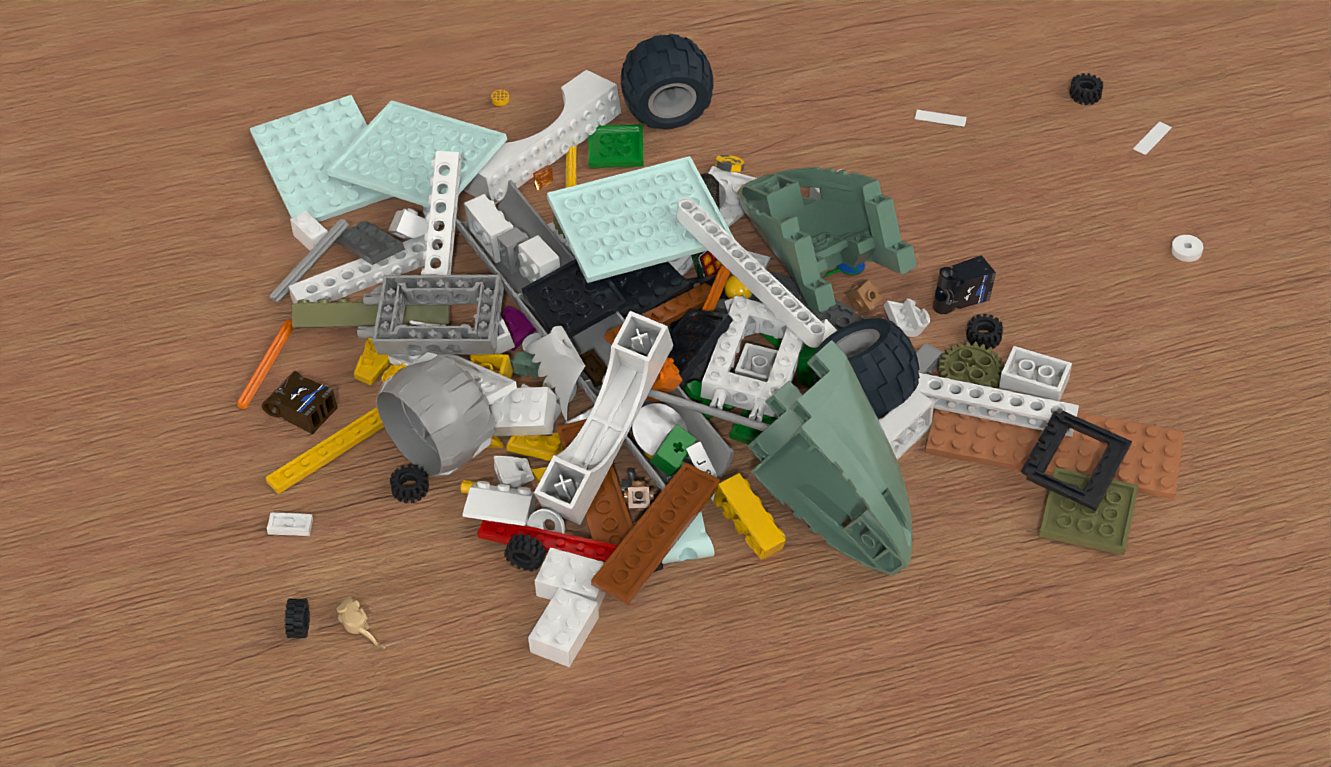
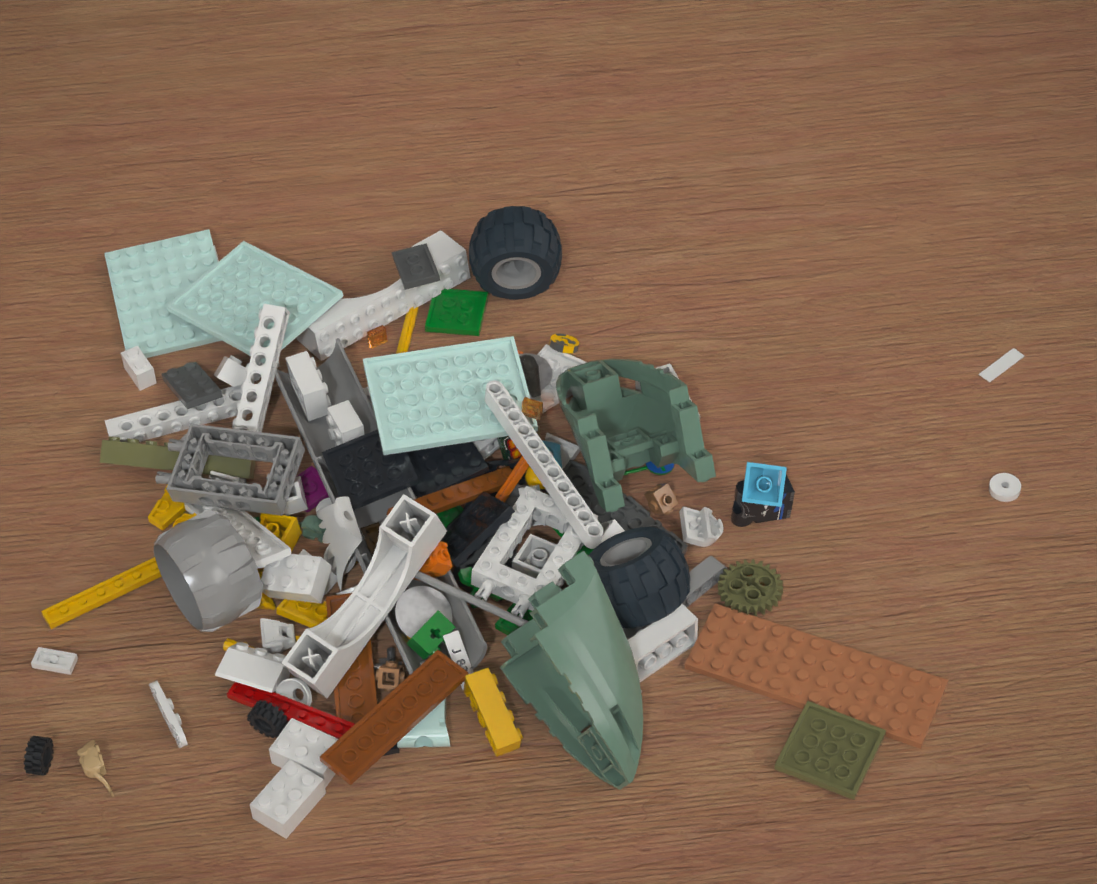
camera: 10 degrees right, 0 degrees up
orange axle [236,319,294,409] -> none
dark brown piece [262,371,338,434] -> none
light grey axle [270,219,349,303] -> none
black tyre [390,464,429,504] -> none
yellow tile [491,90,509,106] -> none
light grey brick [497,227,529,275] -> none
white sticker [915,110,967,127] -> none
white brick [915,373,1079,437] -> none
black tyre [966,314,1003,350] -> none
white brick [999,346,1072,401] -> none
black hinge [1021,411,1132,511] -> none
black tyre [1069,73,1103,105] -> none
none -> white plate [149,680,188,748]
none -> dark grey tile [391,243,440,290]
none -> clear orange tile [522,397,543,420]
none -> medium azure slope [741,462,787,507]

